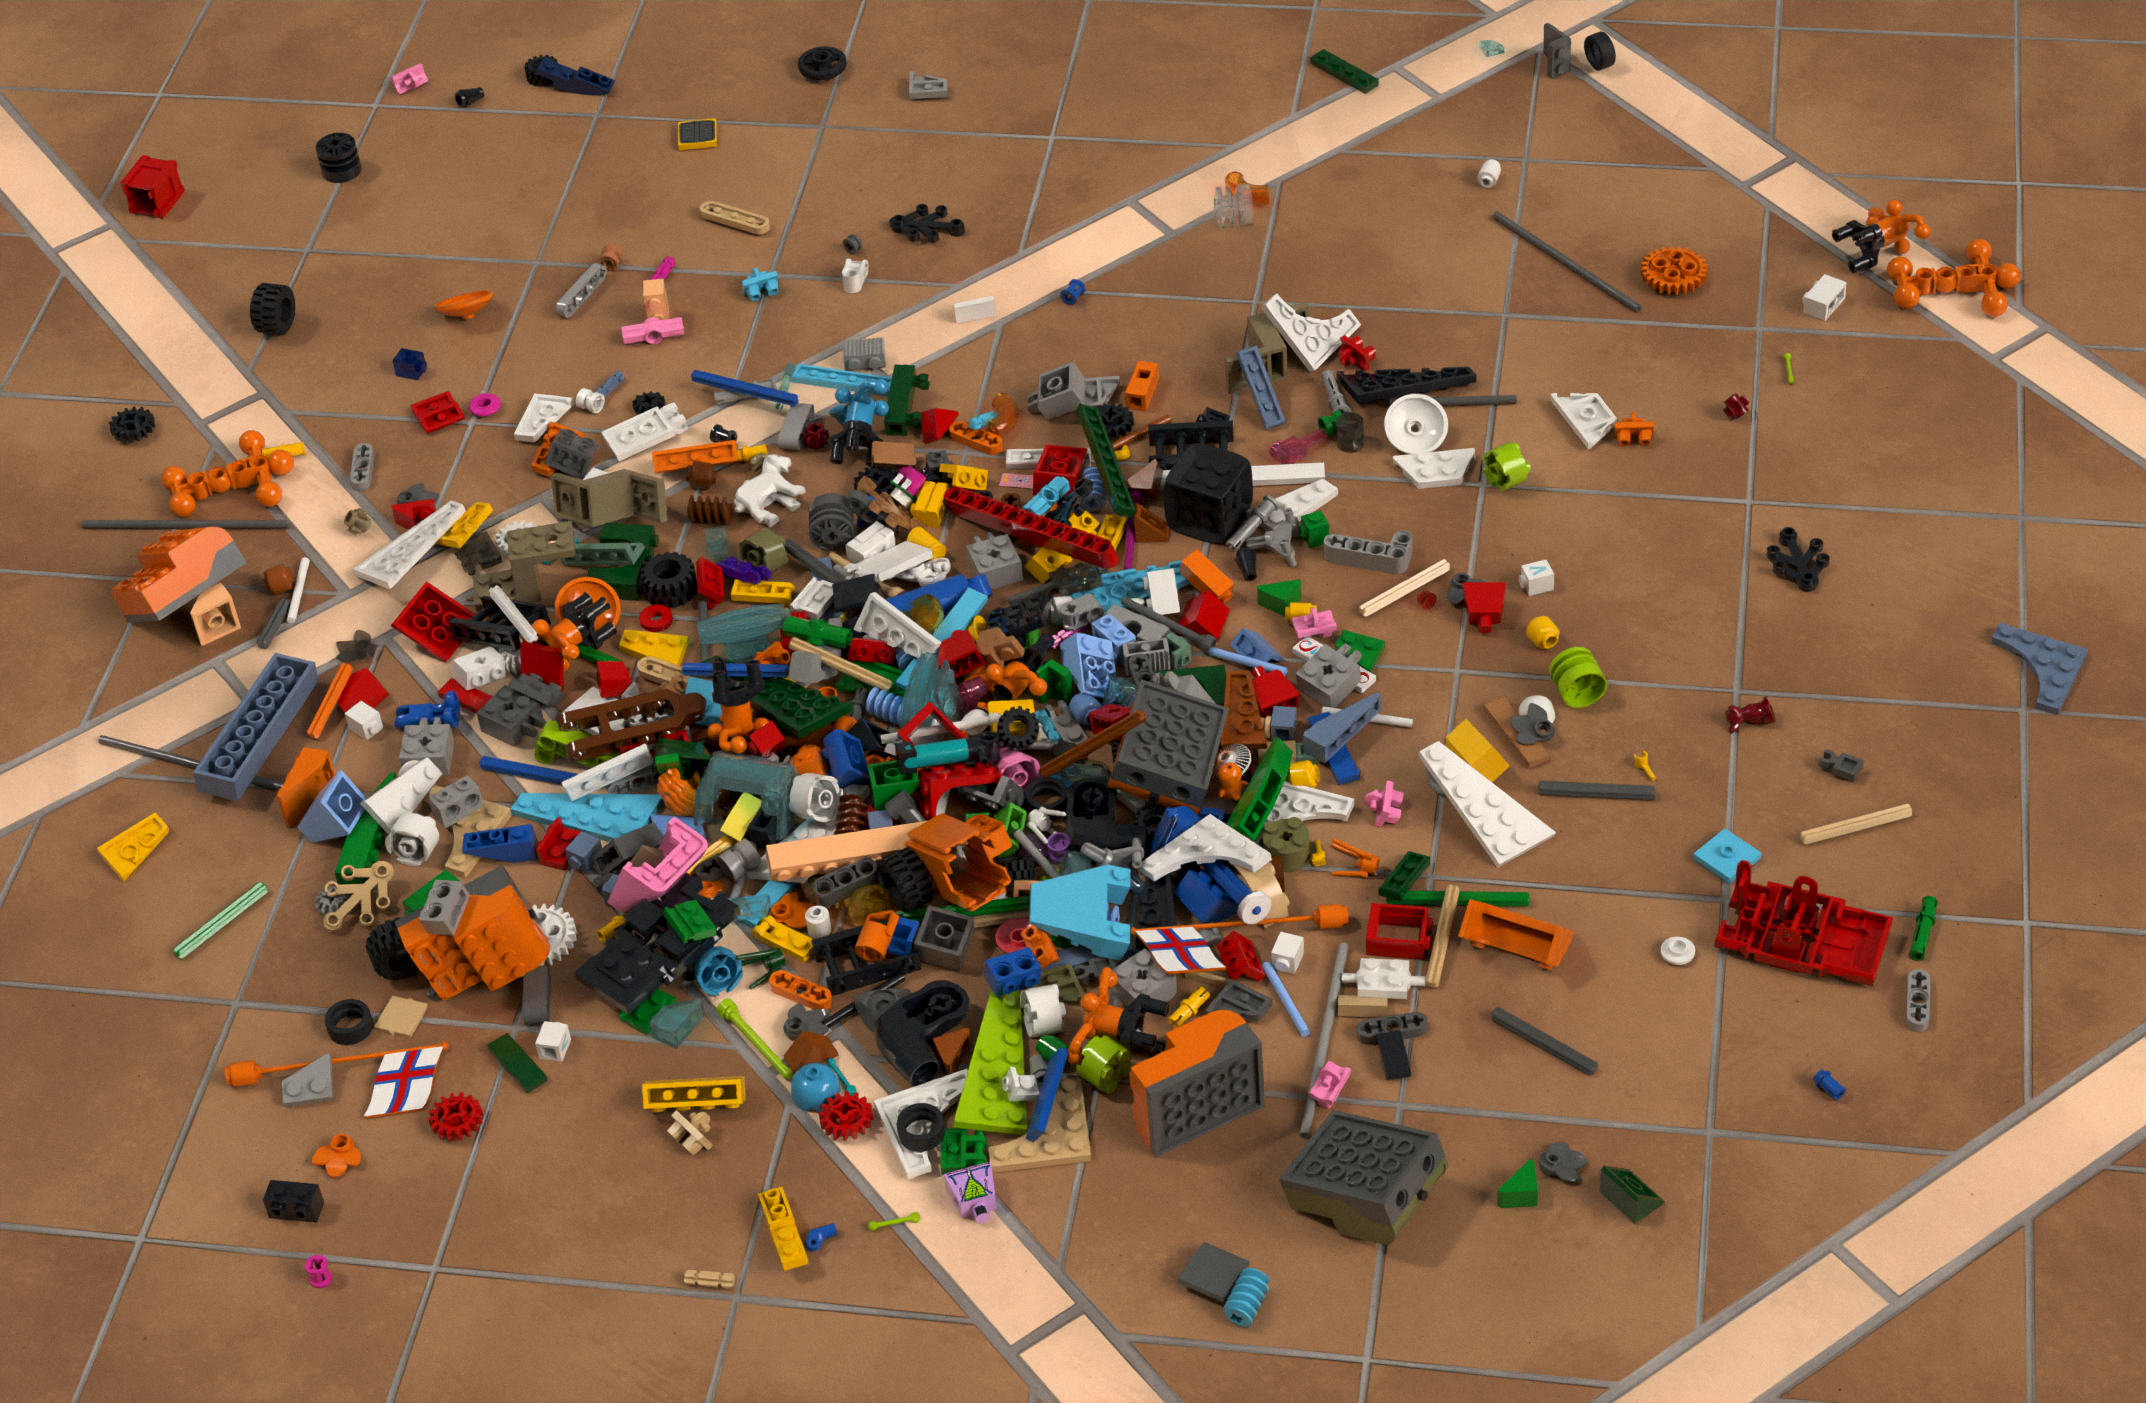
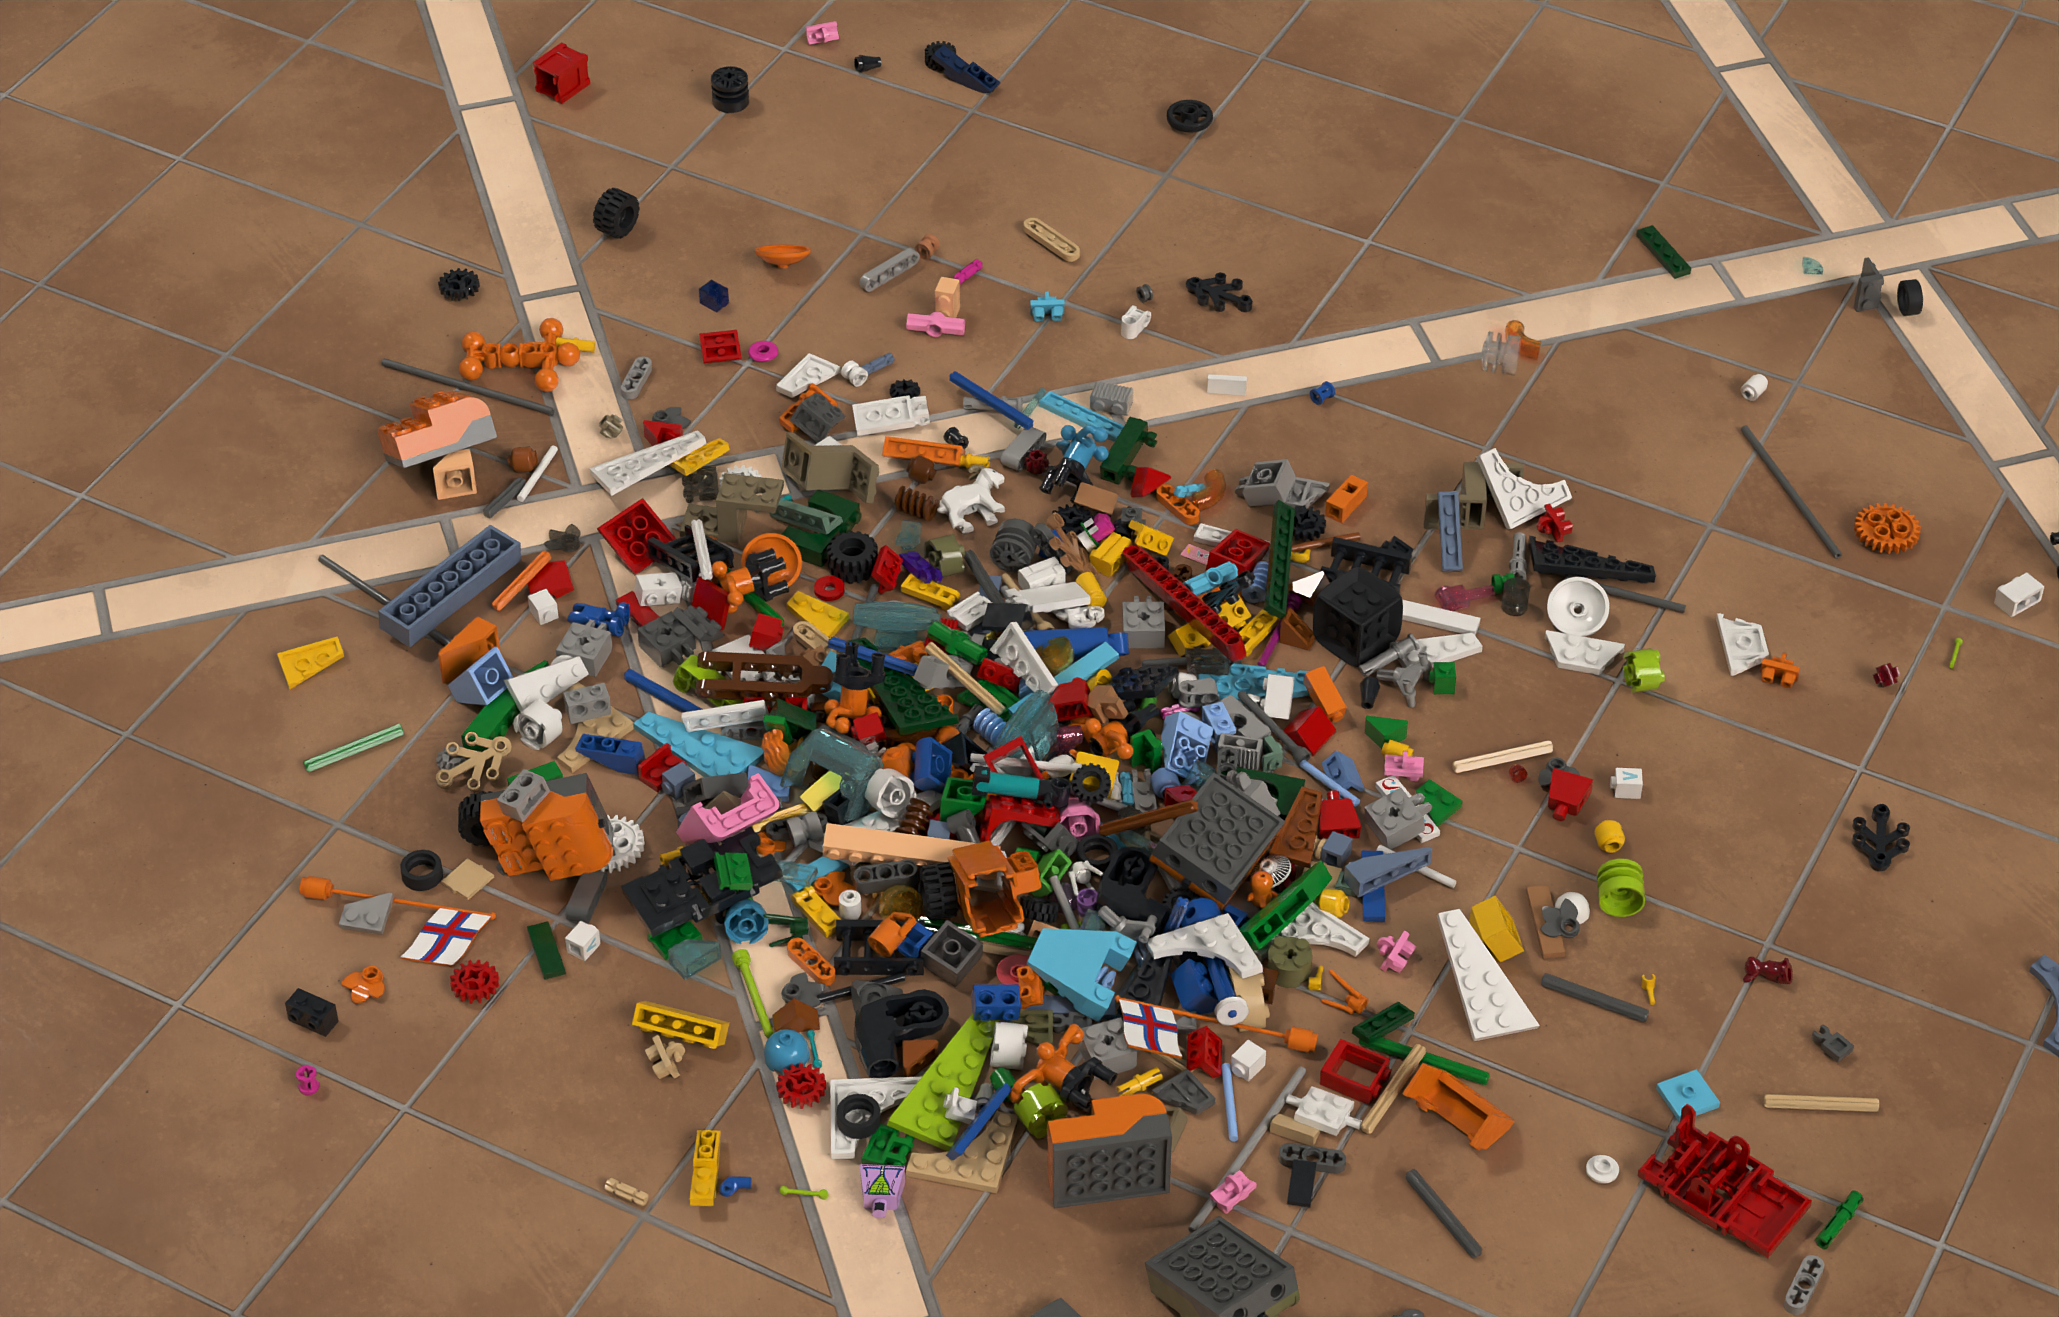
camera: 15 degrees right, 0 degrees up
tile [678,118,717,151] -> none
light grey wing [909,71,948,99] -> none
light grey beam [1324,530,1413,574] -> none

